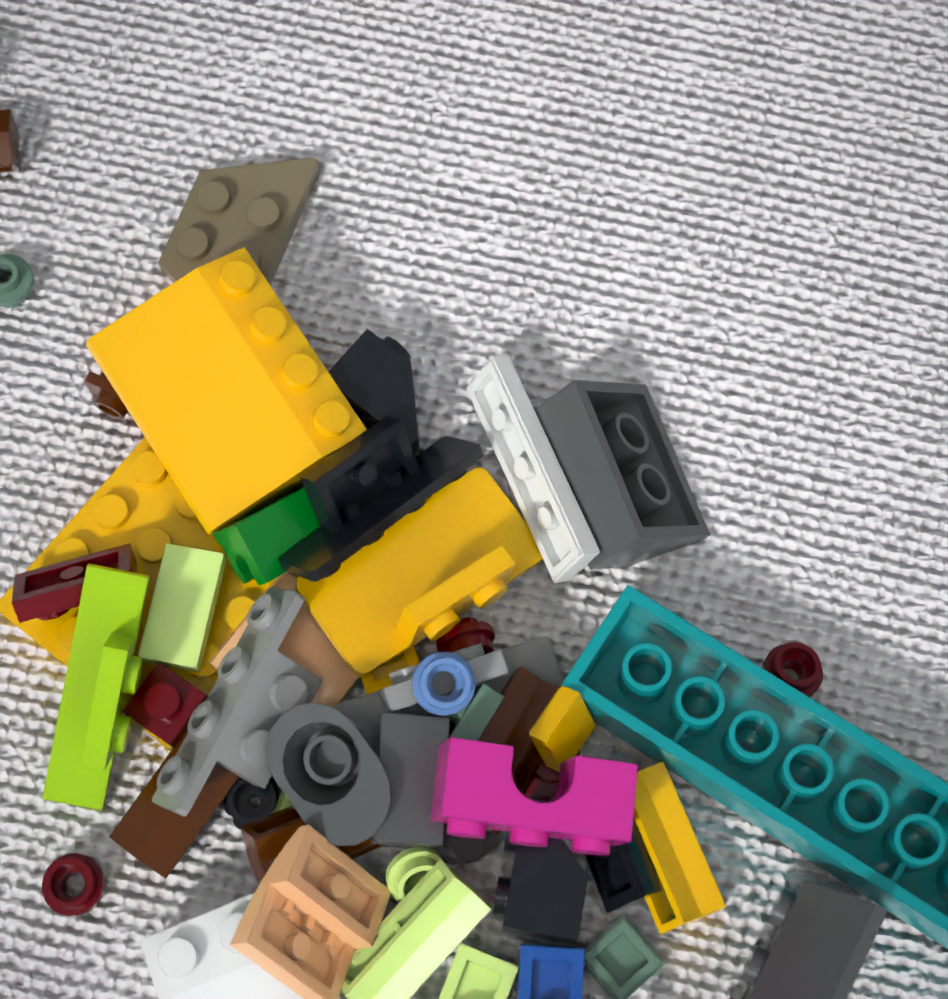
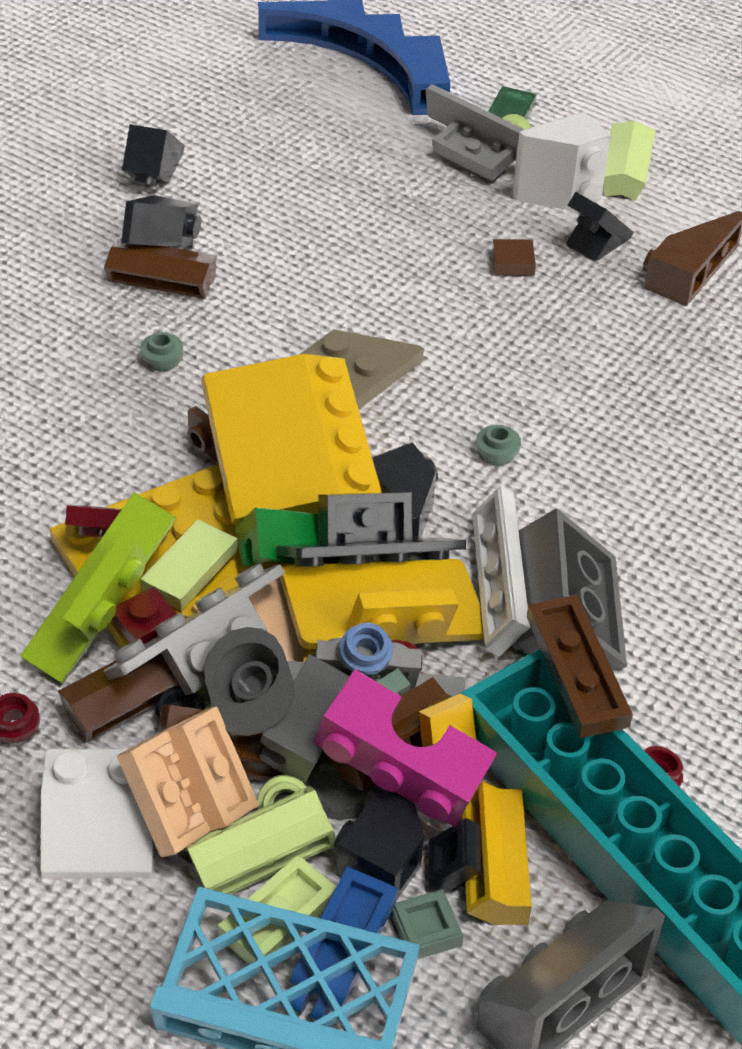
camera: 15 degrees right, 25 degrees down
none -> sand green plate [476,424,521,466]
none -> reddish brown plate [526,595,633,738]

